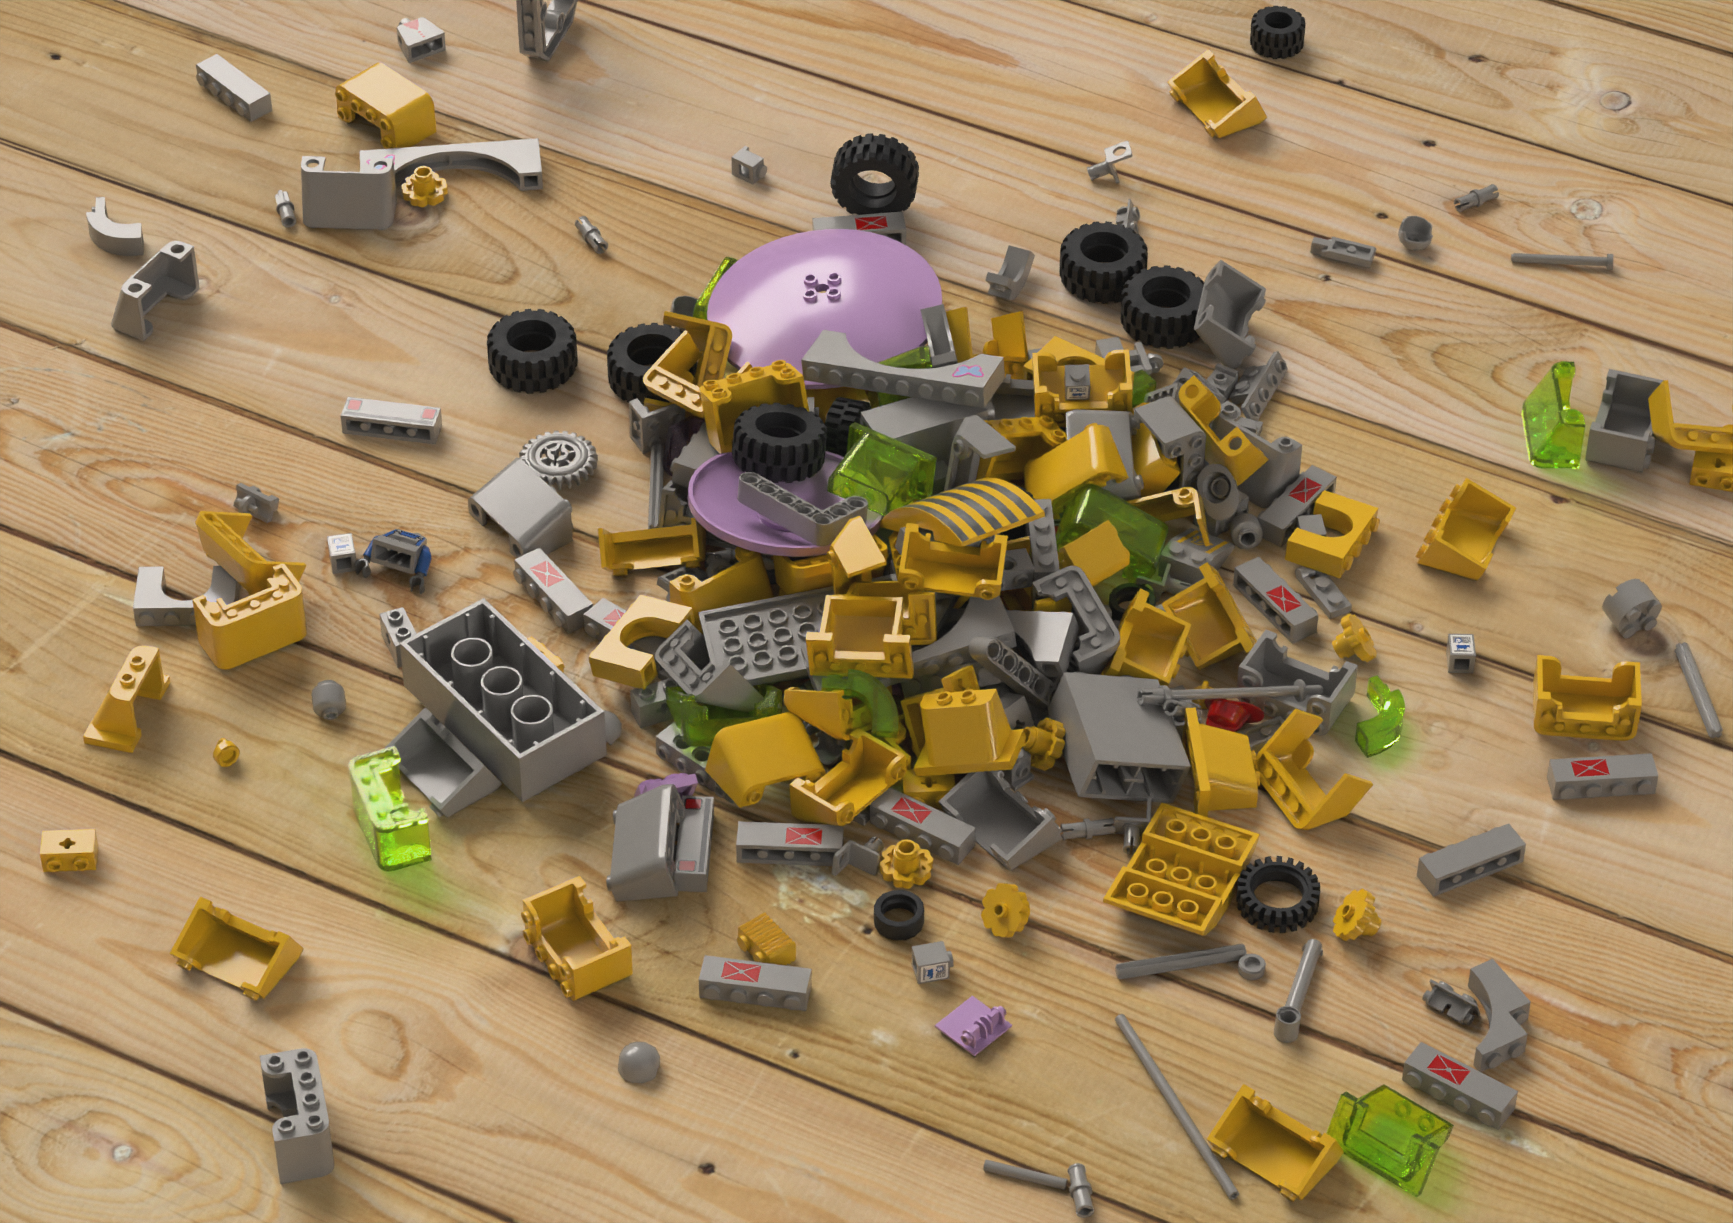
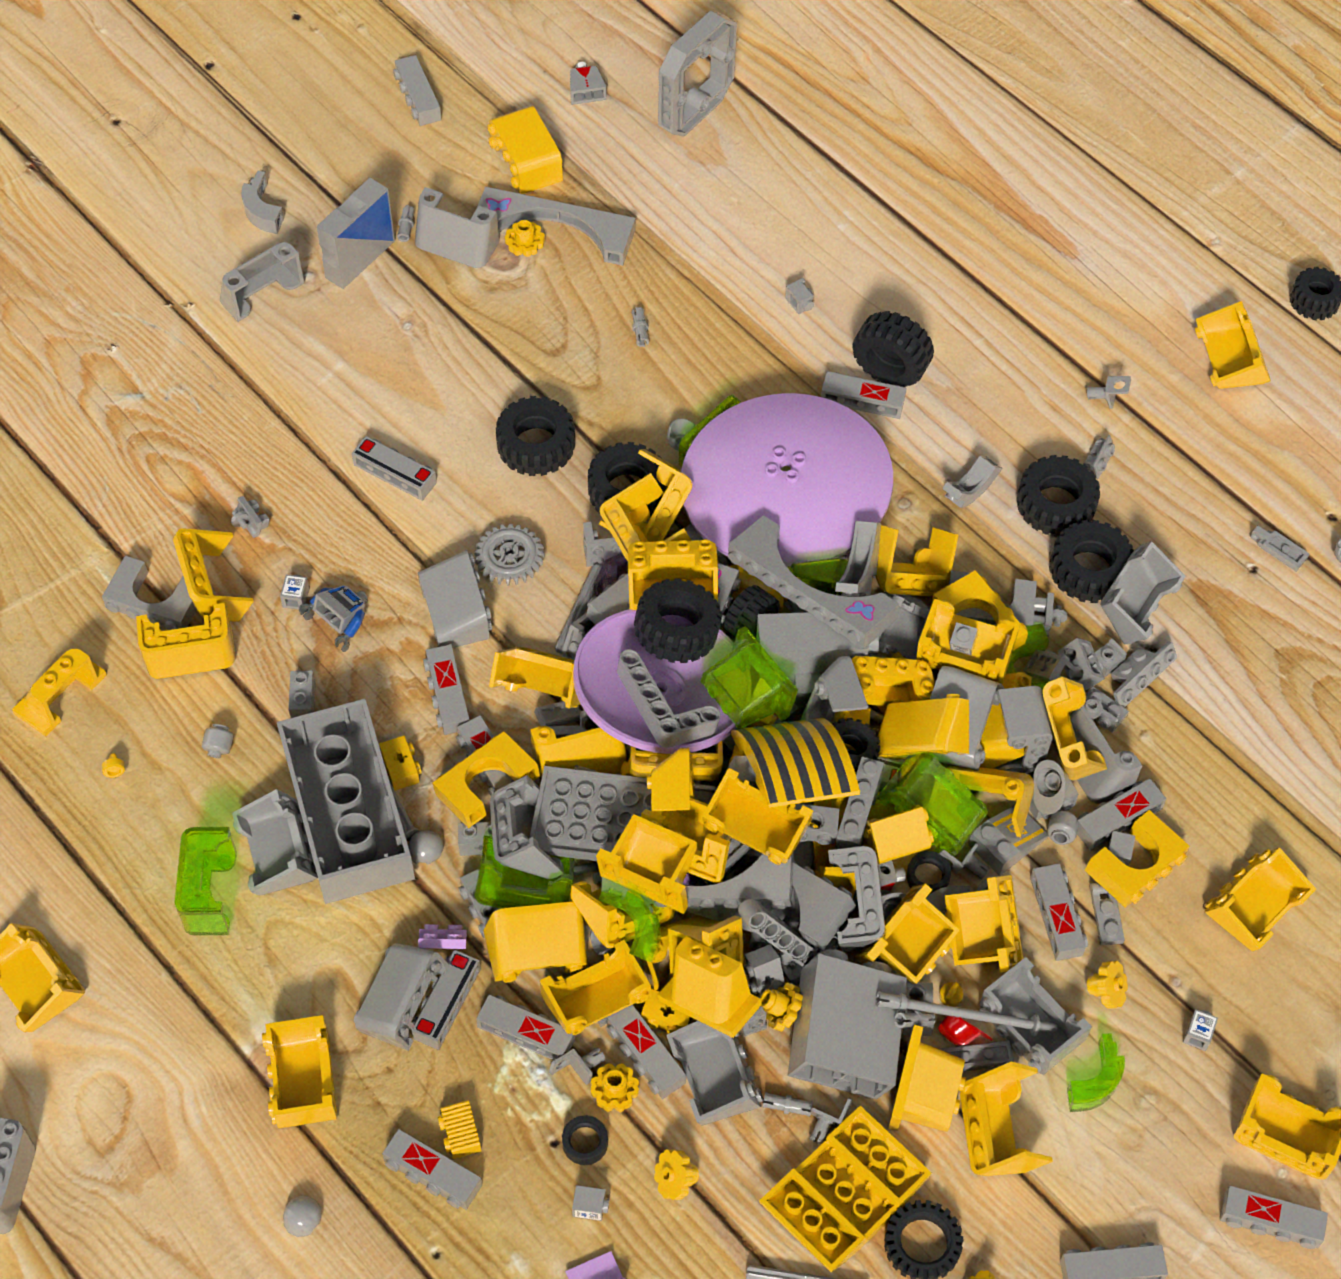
camera: 20 degrees right, 15 degrees up
none -> light grey tile [317,178,395,289]

